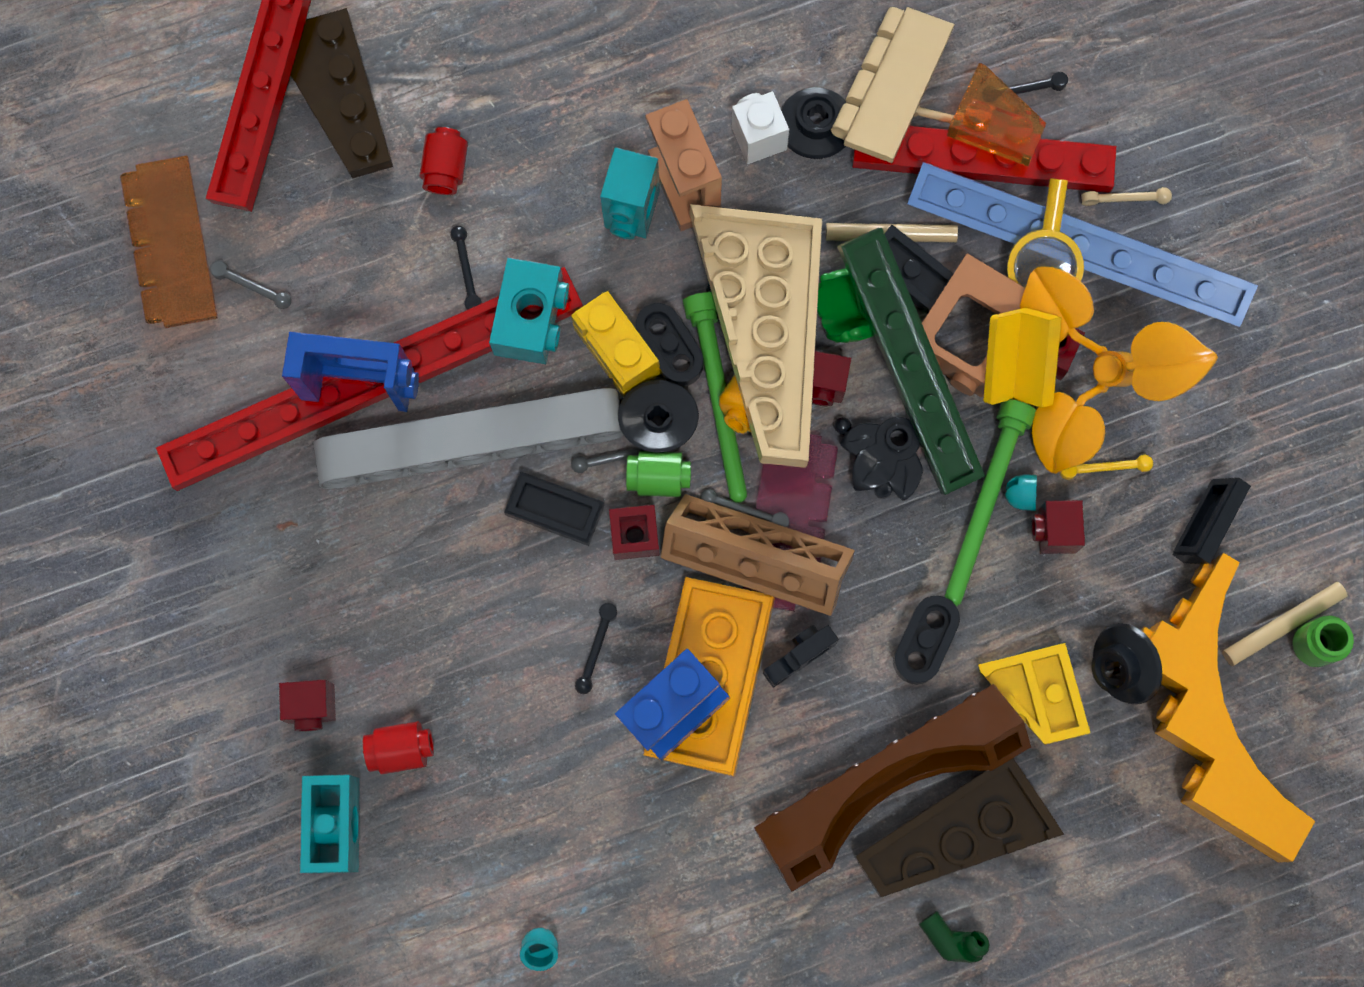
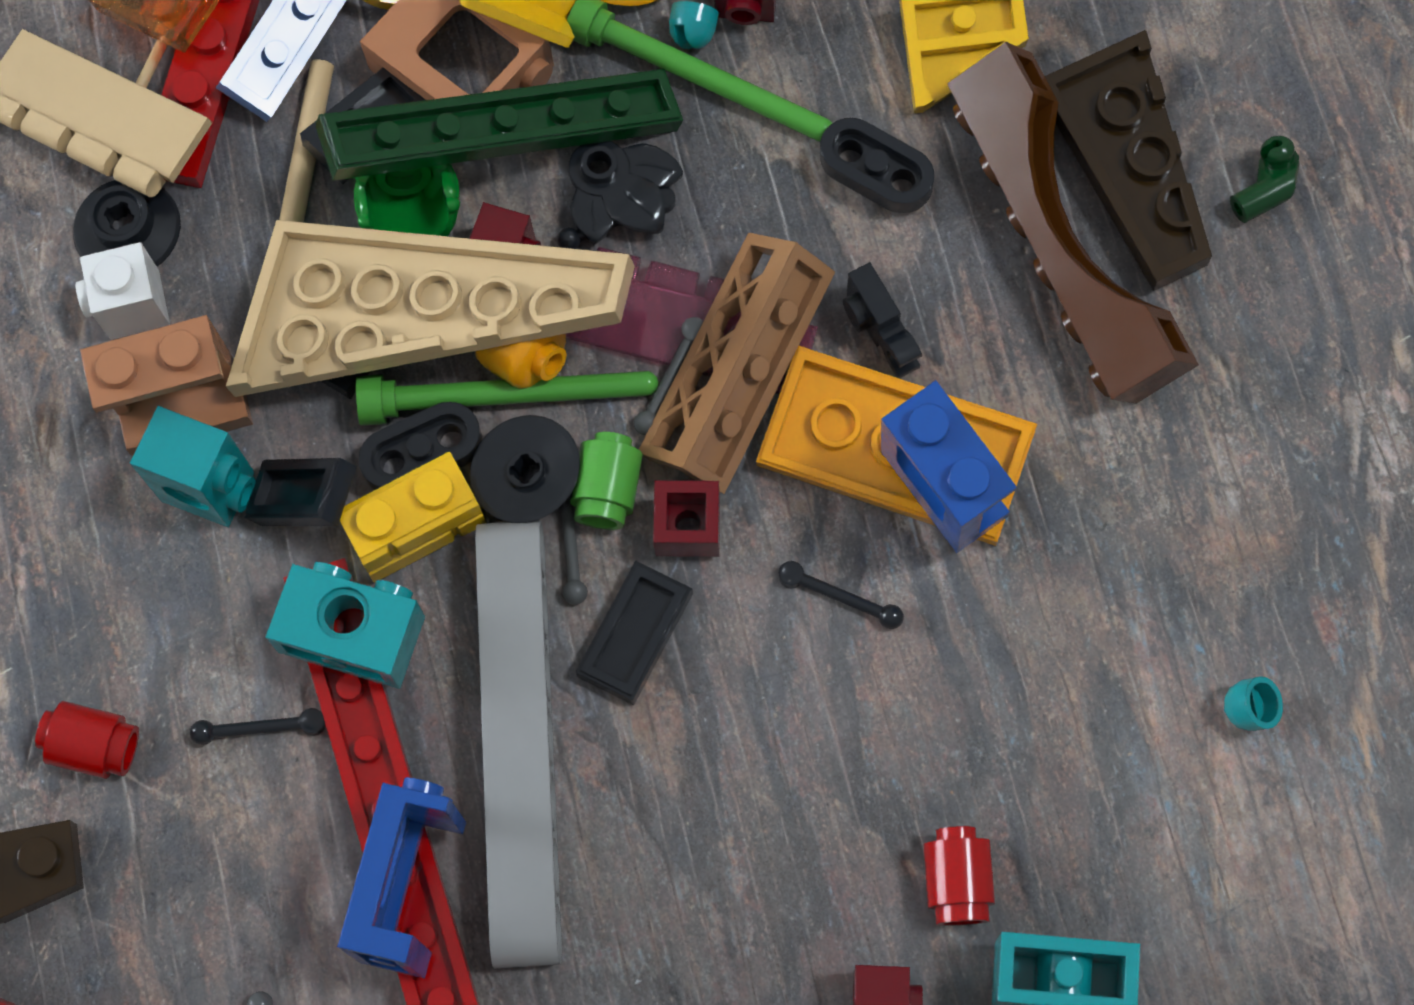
camera: 80 degrees left, 5 degrees down
none -> black tile [244,458,357,526]

